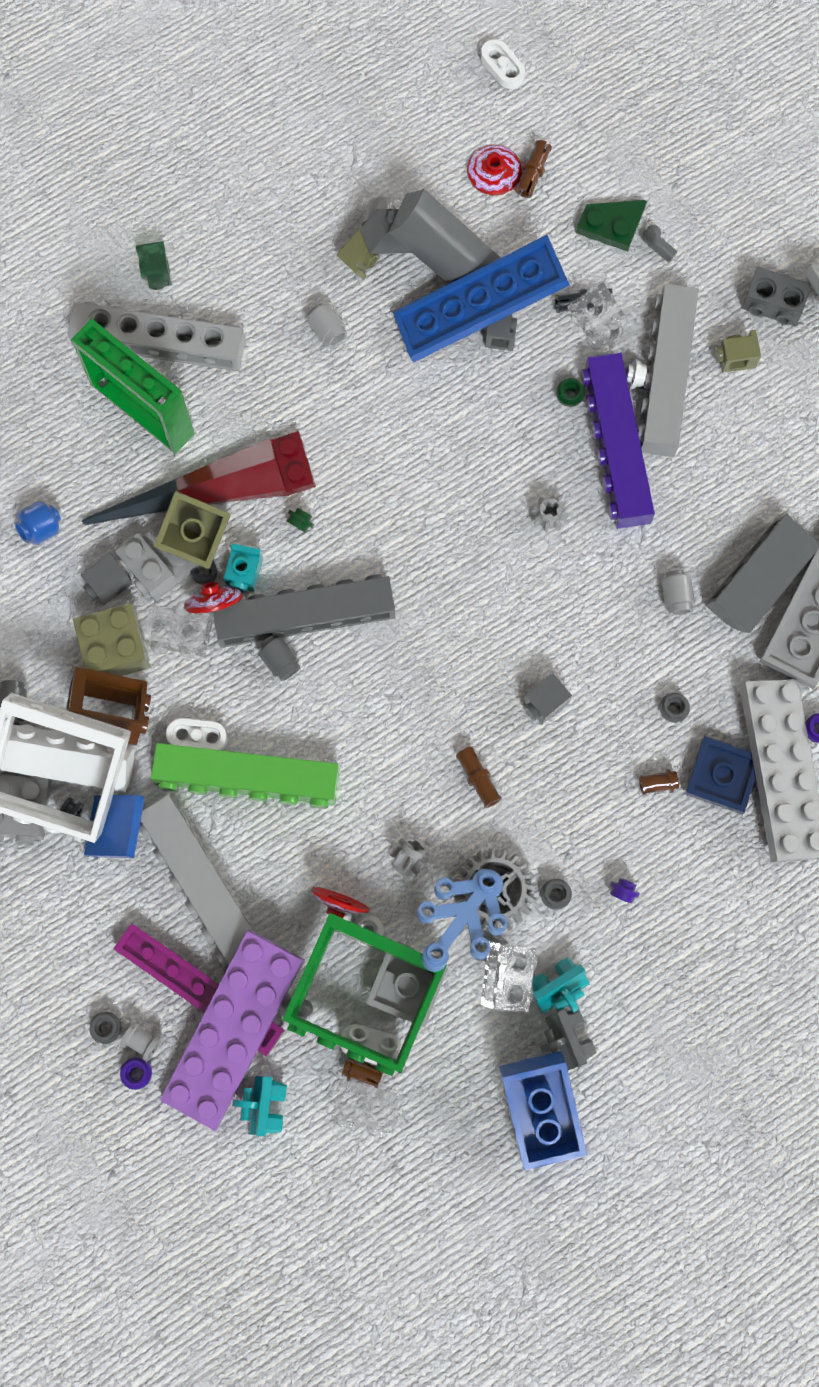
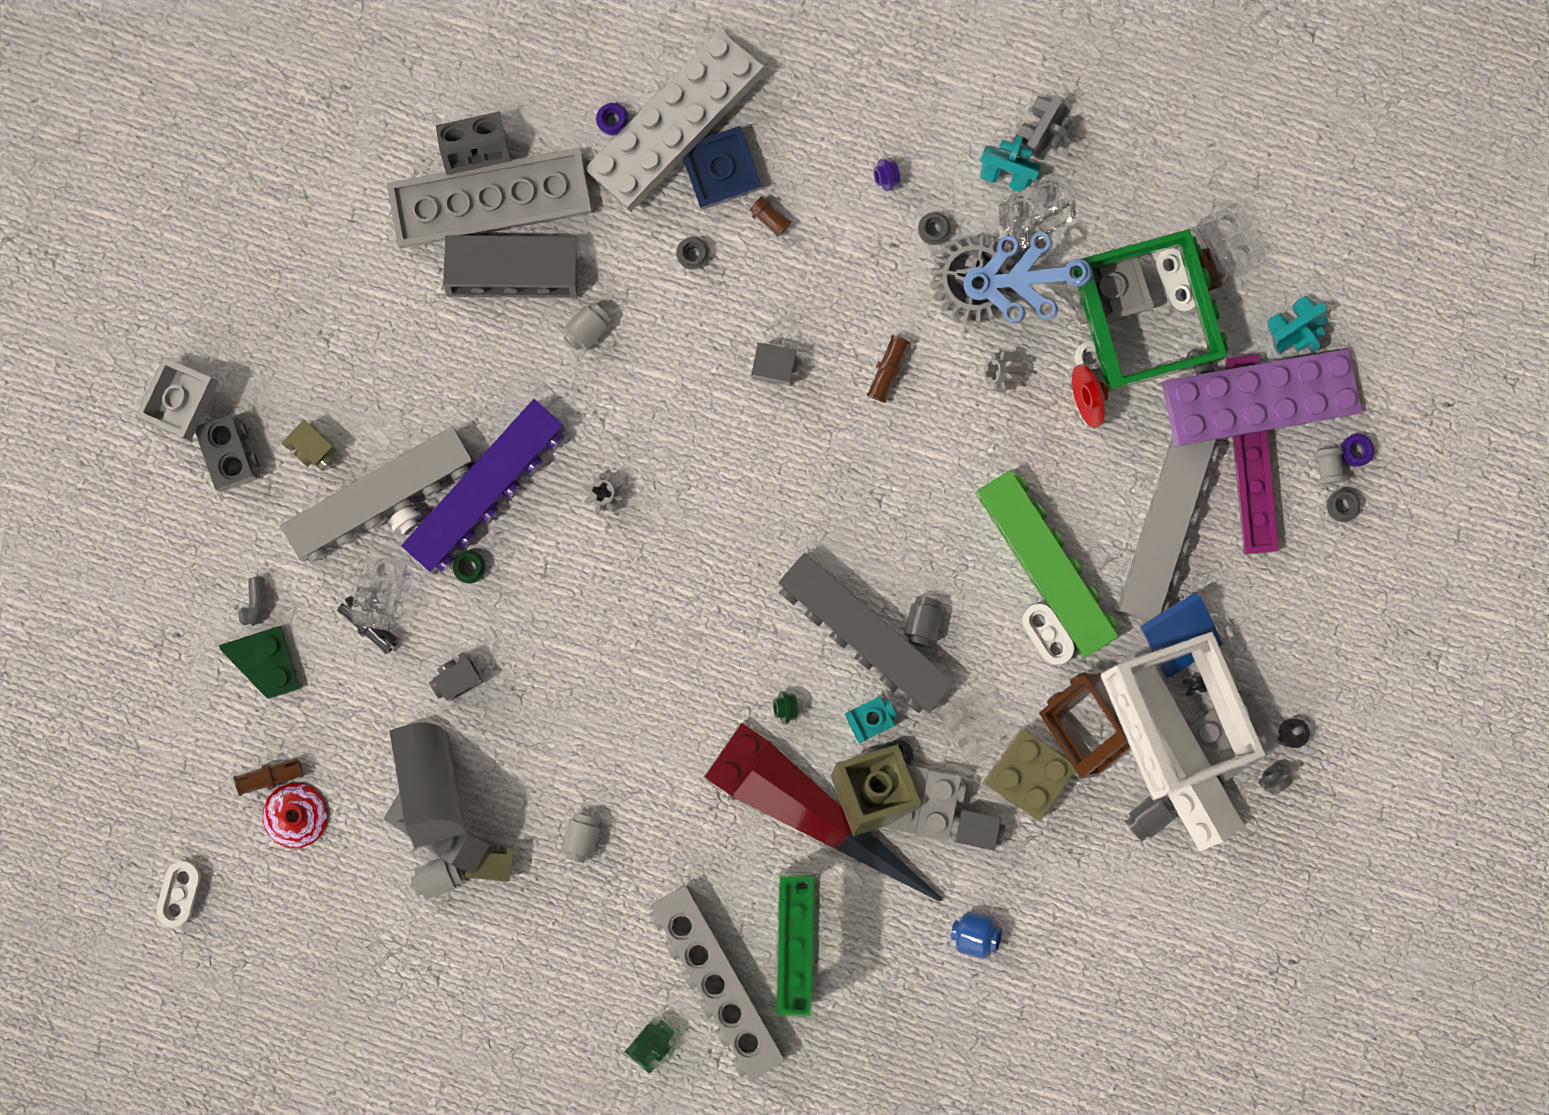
camera: 125 degrees left, 10 degrees up
red dish [184,582,242,614] -> none
blue plate [393,235,570,362] -> none
blue brick [499,1051,587,1171] -> none

